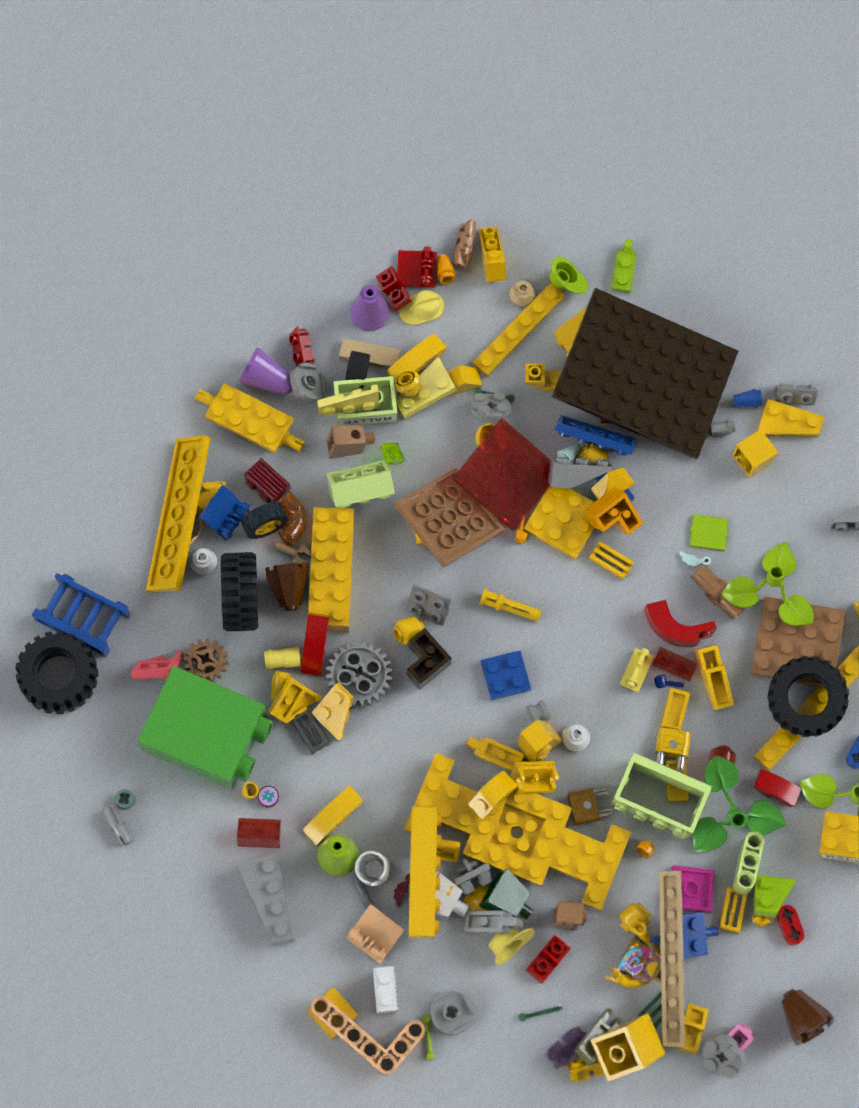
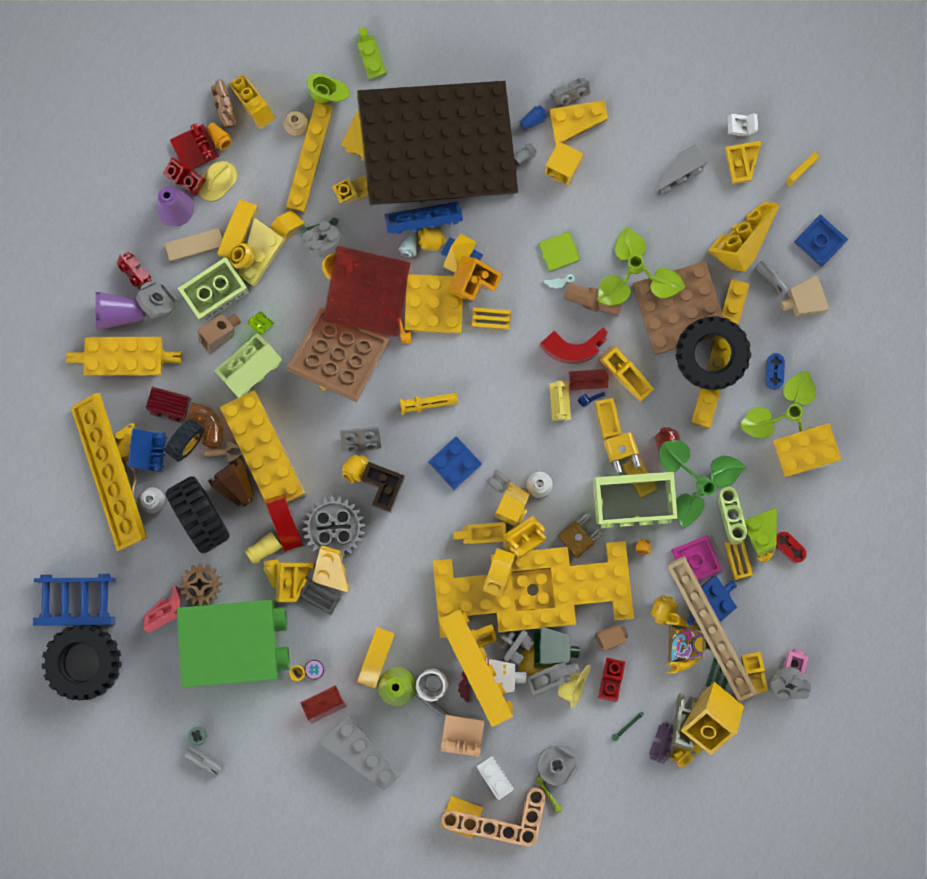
camera: 25 degrees left, 10 degrees up
light yellow wing [317,384,379,416] -> none
black tyre [345,351,370,389] -> none
light grey slope [549,457,613,488] -> none
red slope [753,769,801,808] -> none
reddish brown cone [782,989,834,1046] -> none

